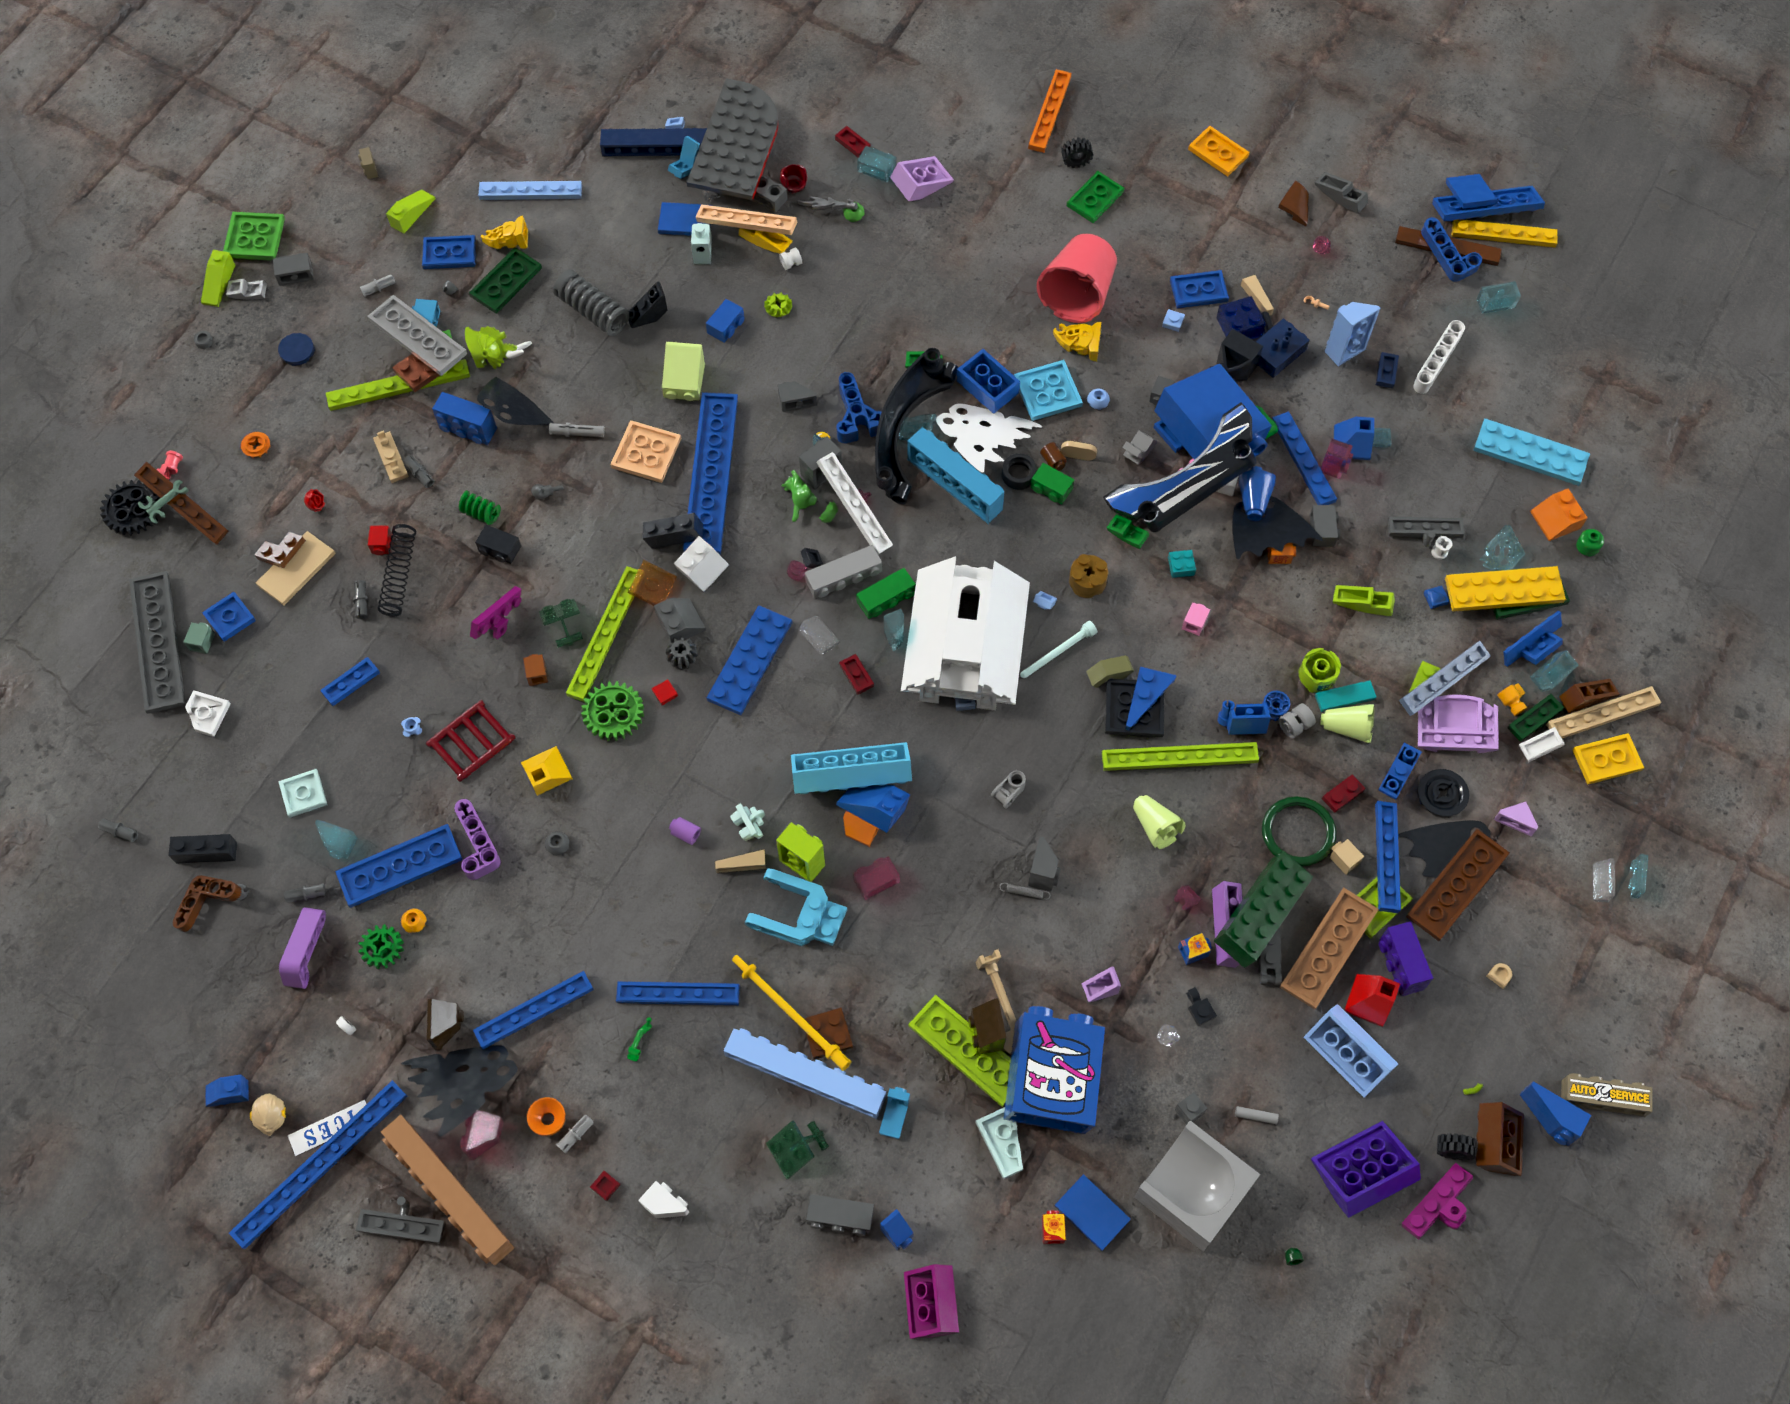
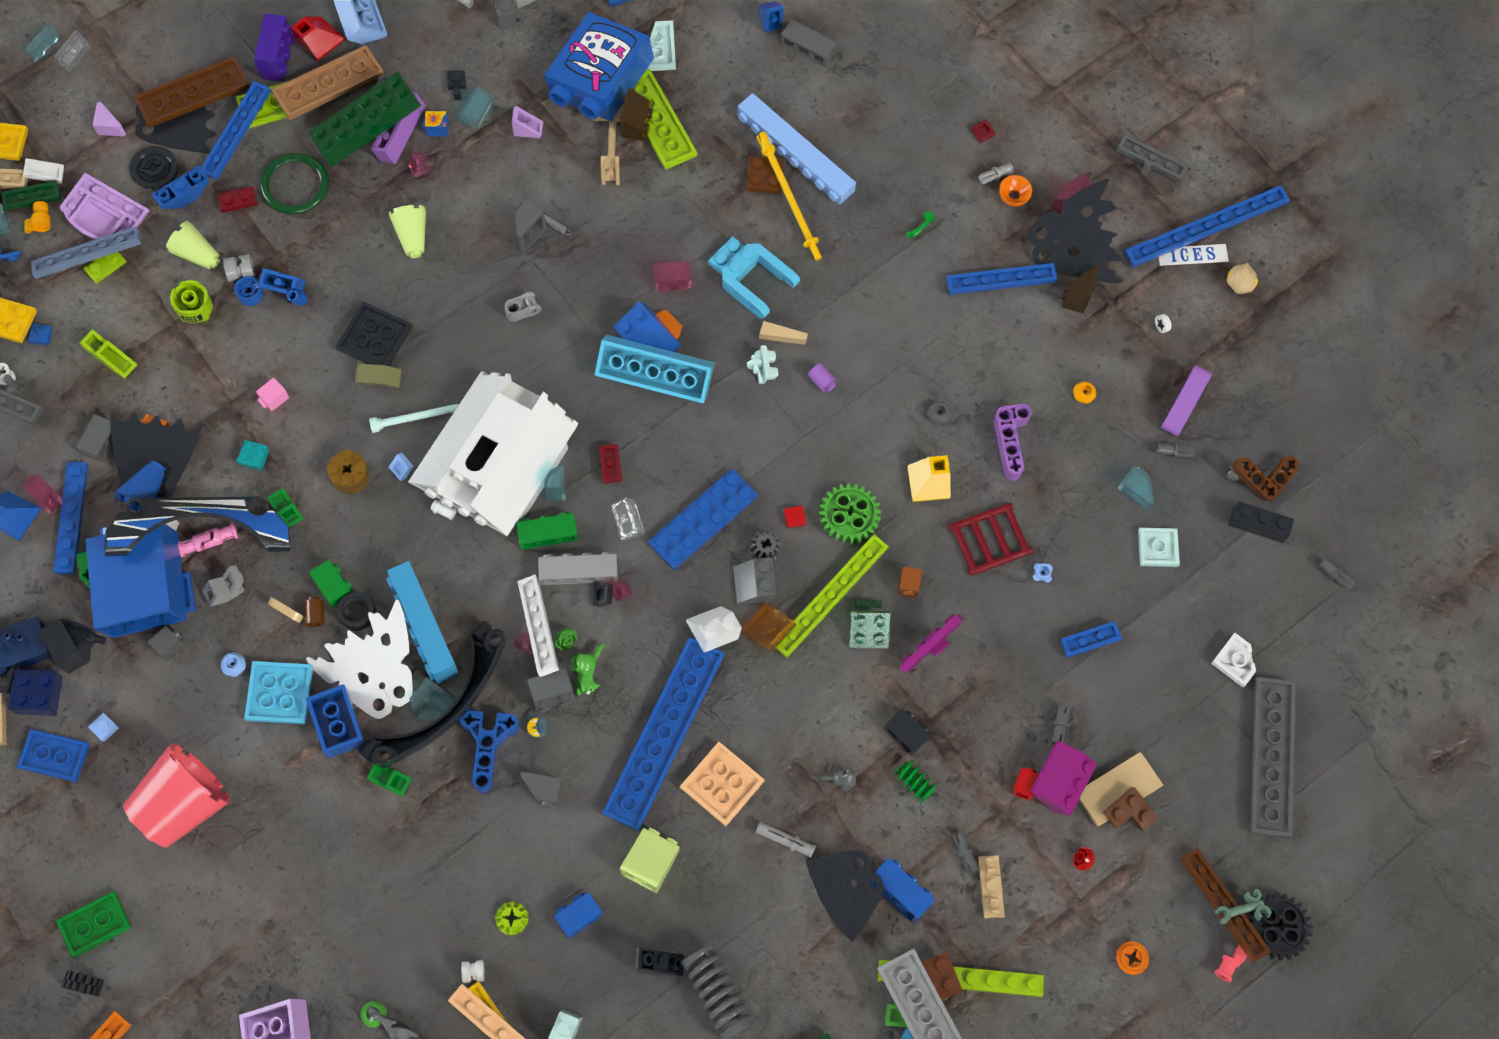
camera: 165 degrees left, 5 degrees up
sand green brick [184,622,215,654] -> none
blue plate [202,592,256,642] -> none
blue slope [206,1075,249,1107] -> none
blue plate [335,824,463,908] -> none
green gear [358,924,404,969] -> none
black piece [377,524,416,617] -> none
medium nougat brick [381,1115,515,1266] -> none
lime helmet [465,326,532,369] -> none
blue tile [616,981,740,1005] -> none
white slope [638,1181,689,1218] -> none
black brick [643,513,703,549] -> none
clear green plate [766,1120,829,1179] -> none
lime brick [776,822,825,882] -> none
dark azure bracket [879,1087,910,1139] -> none
yellow piece [1053,322,1101,362] -> none
lime plate [1102,742,1259,771] -> none
blue wing [1125,667,1176,730] -> none
clear tile [1158,1024,1180,1047] -> none
teal tile [1315,680,1377,712] -> none
tan brick [1330,839,1364,874] -> none
tan tile [1486,963,1512,989] -> none
none -> clear light blue brick [456,86,496,128]
none -> magenta slope [1030,741,1097,816]

